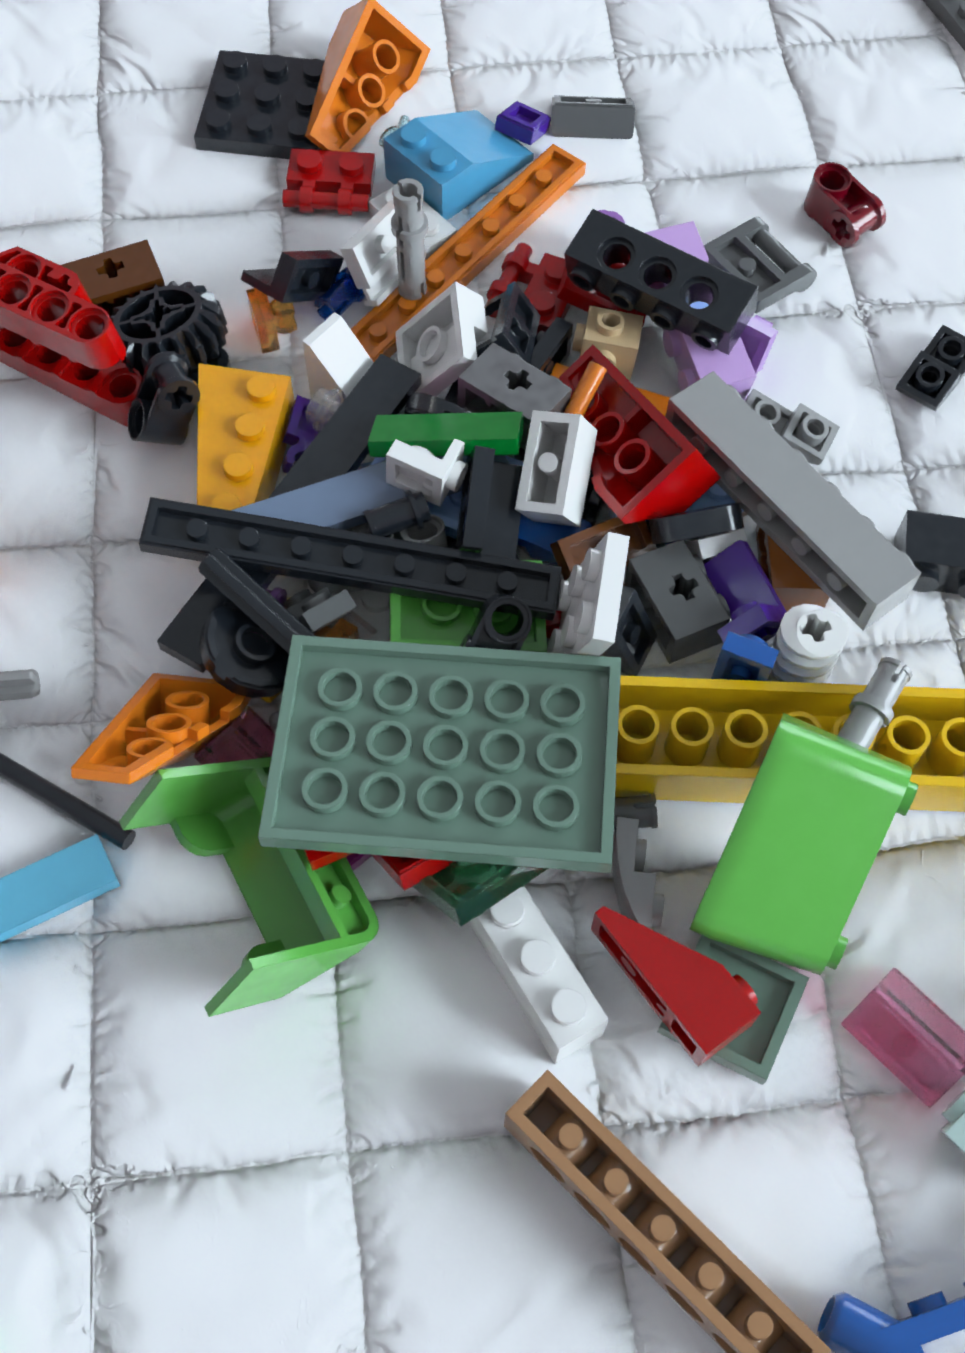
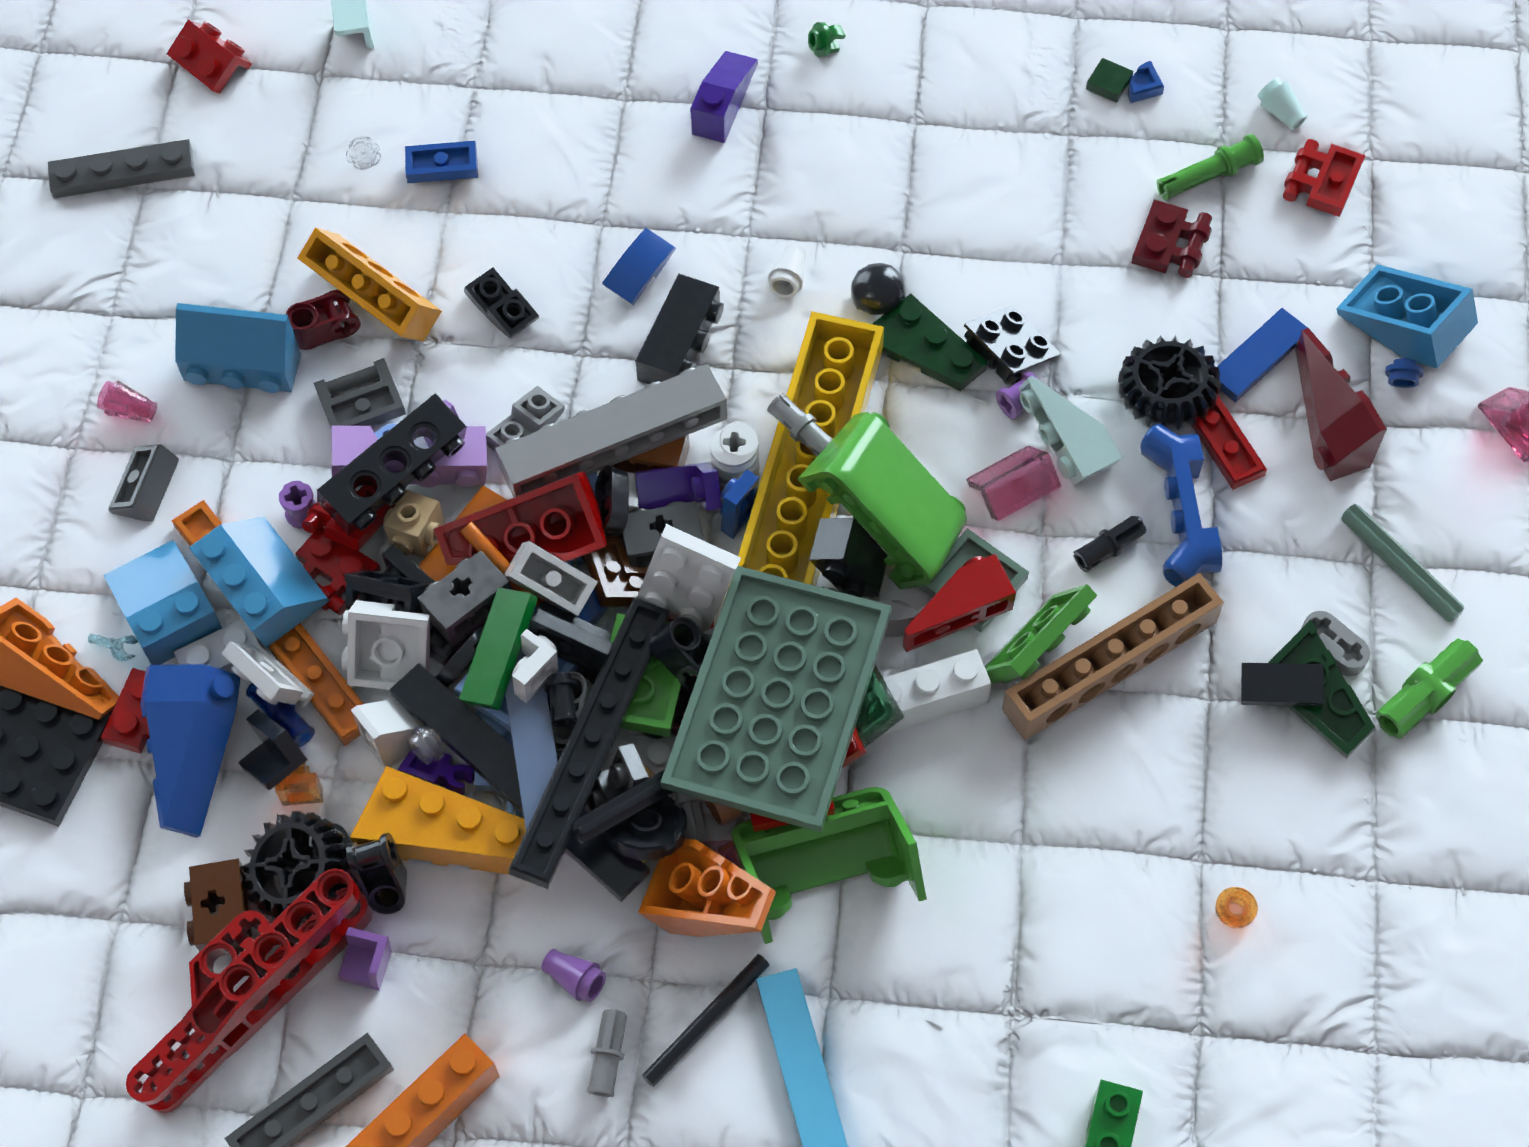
camera: 75 degrees left, 0 degrees up
light grey pin [391,178,428,300] -> none
dark purple tile [494,101,551,145] -> none
none -> clear pink cone [97,380,157,423]
none -> blue wedge [141,664,241,838]
none -> dark azure slope [175,303,301,393]
none -> dark azure slope [189,516,329,648]
none -> light orange brick [297,227,442,342]
none -> medium lavender panel [338,927,392,991]
none -> medium lavender cone [541,949,606,1002]
none -> black brick [809,517,888,598]
none -> bright green plate [984,584,1098,684]
none -> black axle [1073,516,1147,572]

